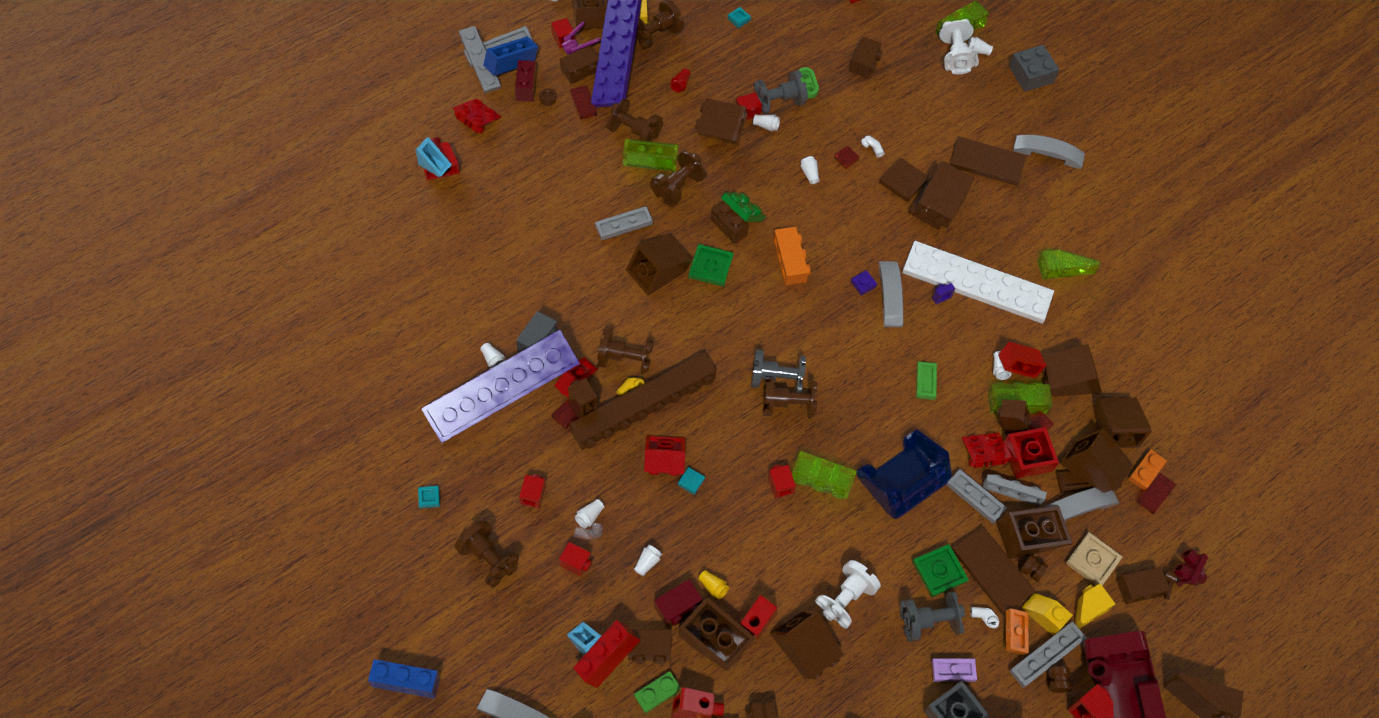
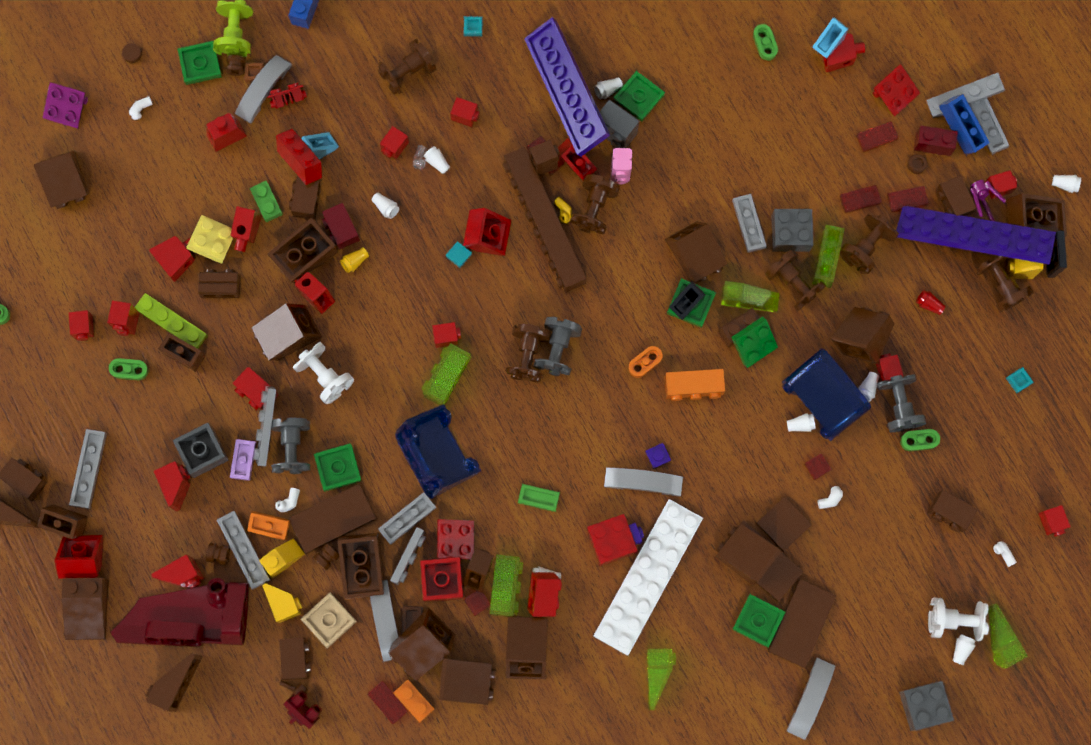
camera: 100 degrees right, 15 degrees up
none -> red brick [232,367,279,411]
none -> light grey plate [253,386,276,466]
none -> red hinge [267,82,307,109]
none -> red brick [586,514,638,566]
none -> bright pink brick [611,148,632,184]
none -> green plate [613,71,665,122]
none -> orange plate [628,346,663,378]
none -> black slope [669,281,706,320]
none -> clear neon green slope [721,281,779,312]
none -> green plate [732,594,785,648]
none -> bright green plate [753,24,778,61]
none -> dark grey brick [771,209,813,252]
none -> clear blue windscreen [782,348,871,442]
none -> clear red tile [839,185,882,213]
none -> clear red tile [856,121,899,152]
none -> white arm [993,541,1017,567]

